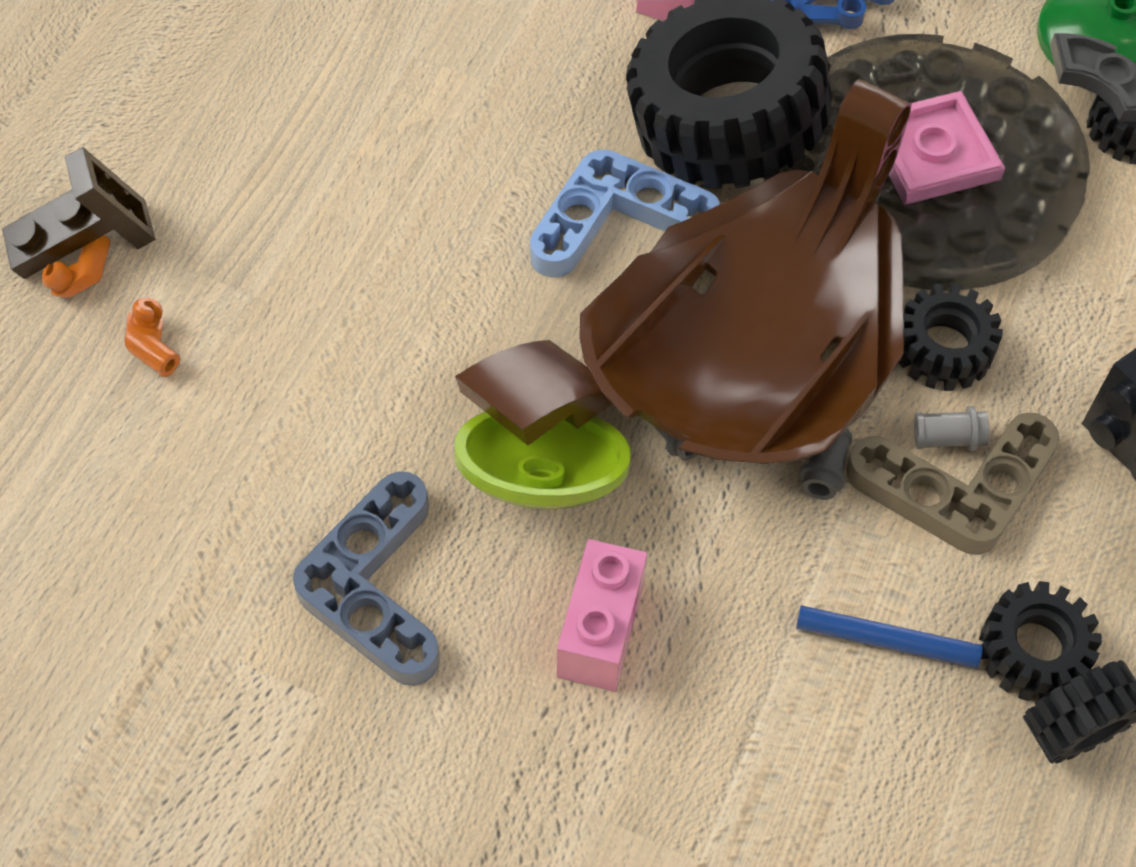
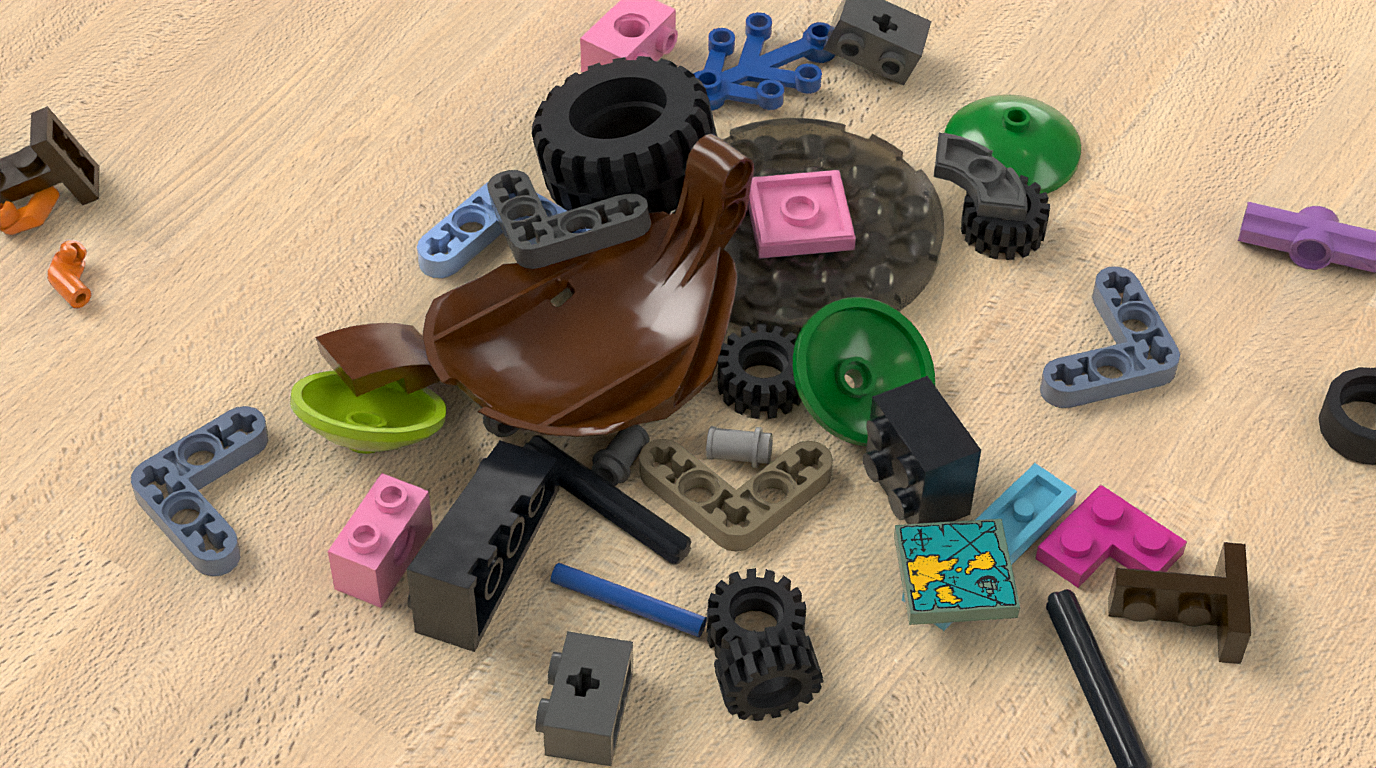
camera: 10 degrees right, 10 degrees down
none -> black wedge [406,440,559,652]
none -> dark grey beam [487,170,651,269]
none -> black axle [523,435,691,564]
none -> dark grey brick [535,631,633,766]
none -> green dish [793,297,935,447]

